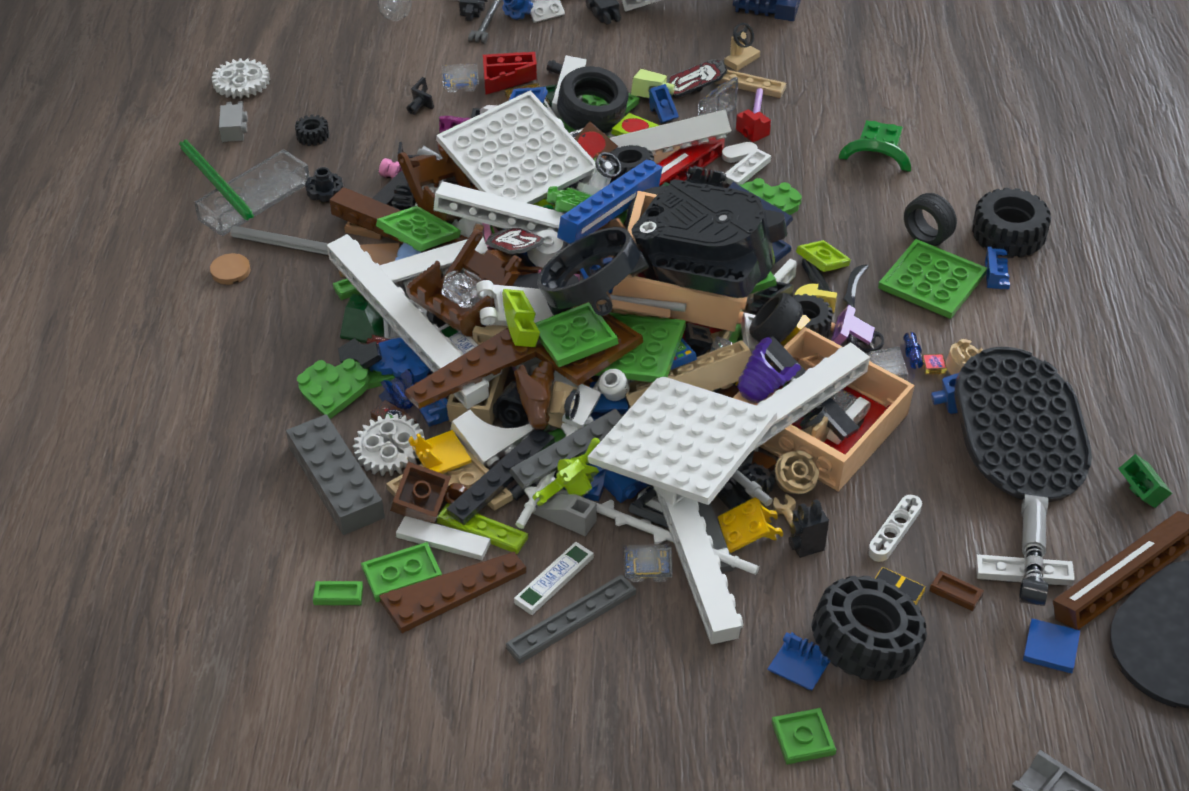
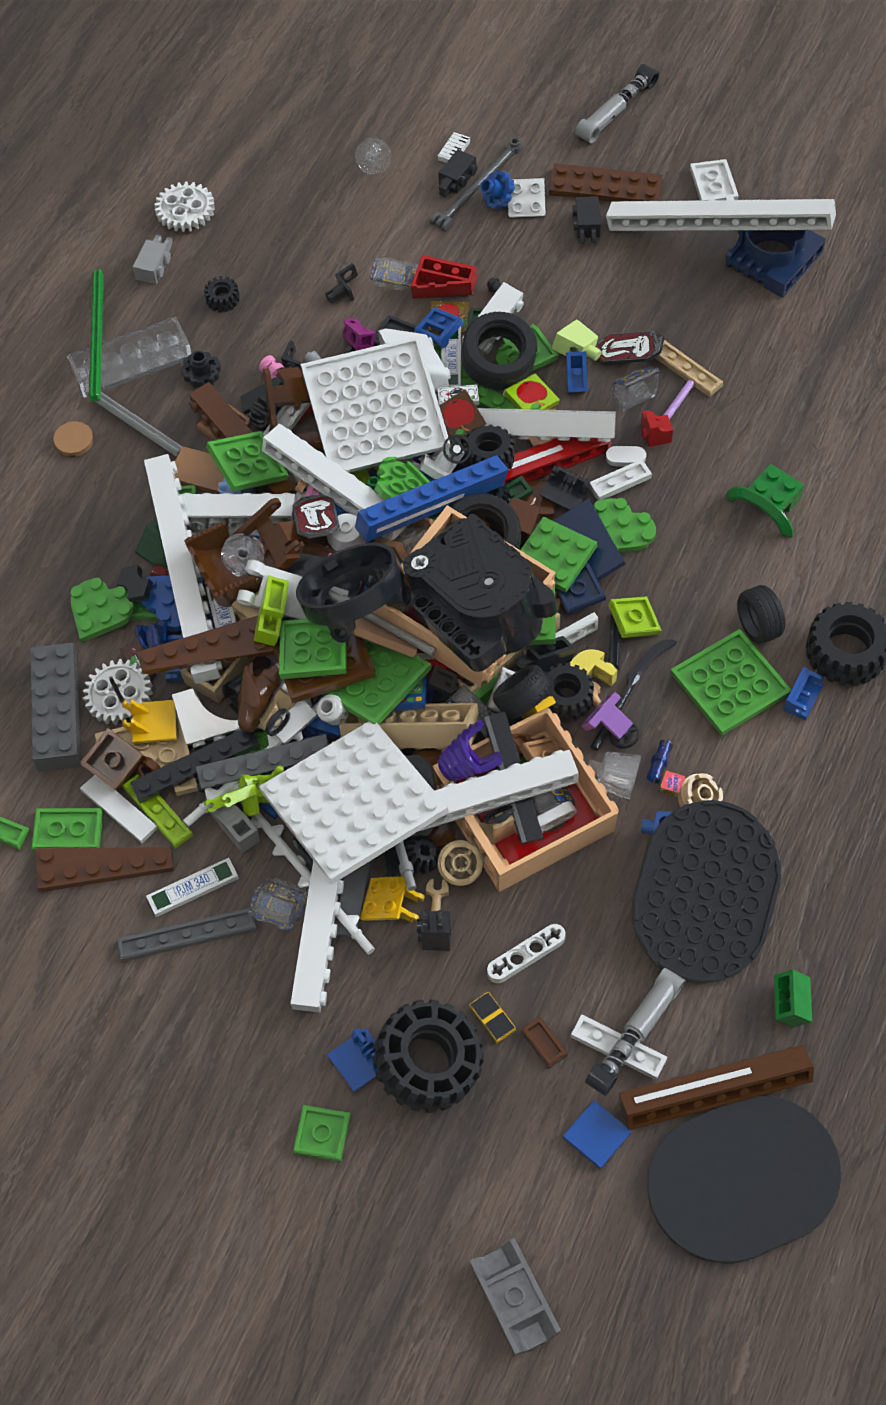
camera: 25 degrees right, 15 degrees up
tan piece [724,23,760,71] -> none

